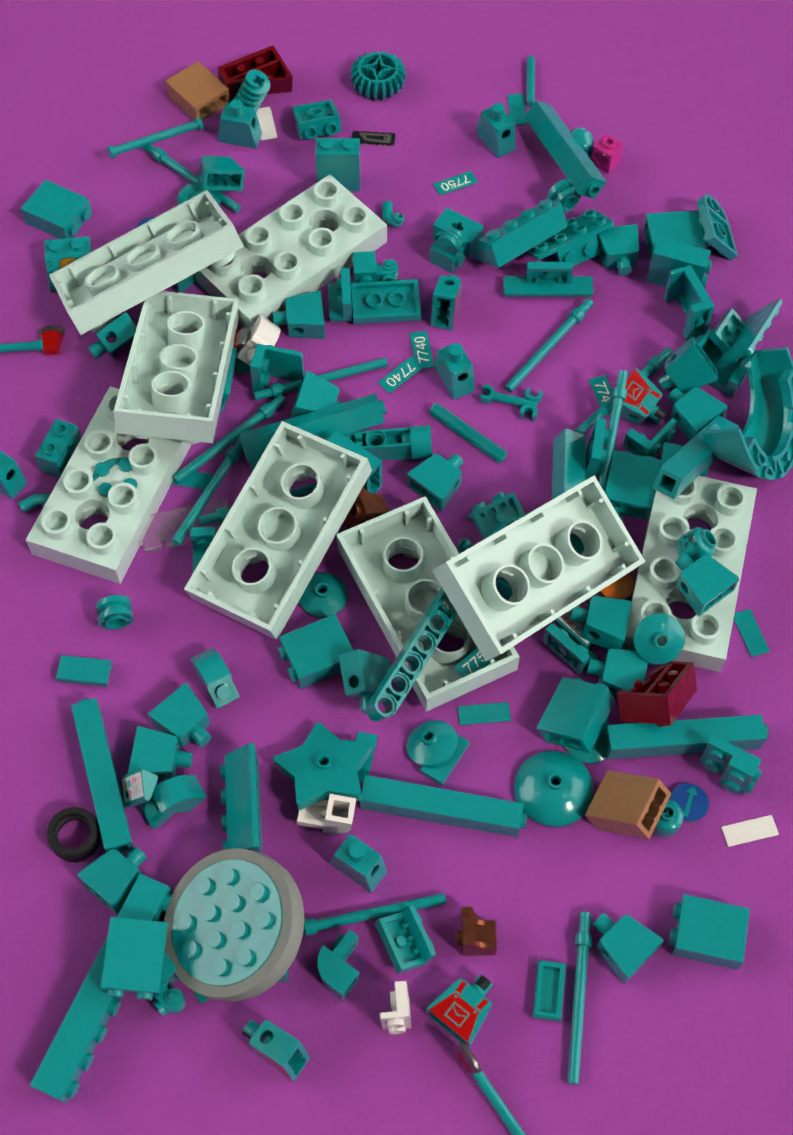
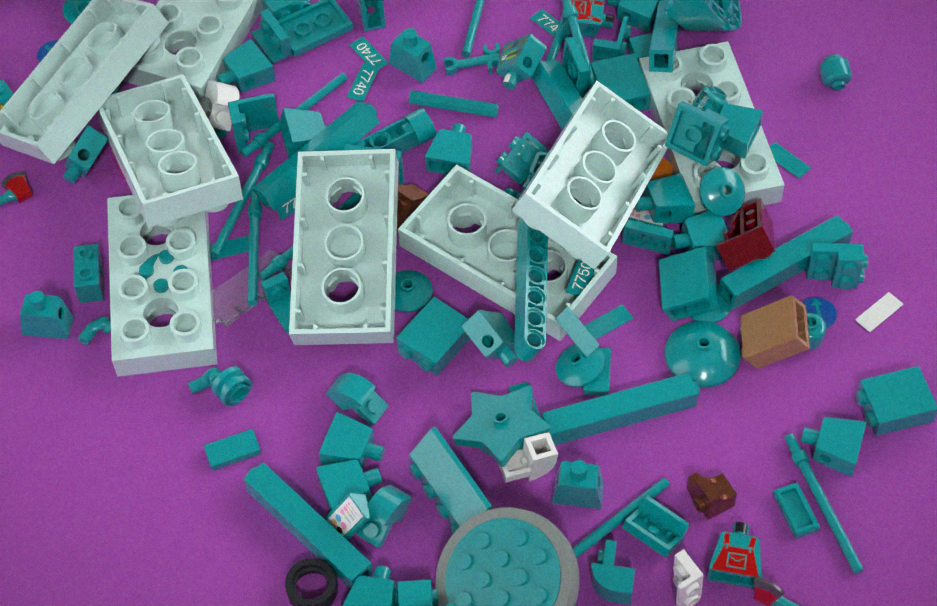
camera: 25 degrees left, 5 degrees down
none -> teal arm [188,368,221,394]
none -> teal torso [496,33,547,90]
none -> teal sticker [555,306,599,357]
none -> teal plate [664,101,731,167]

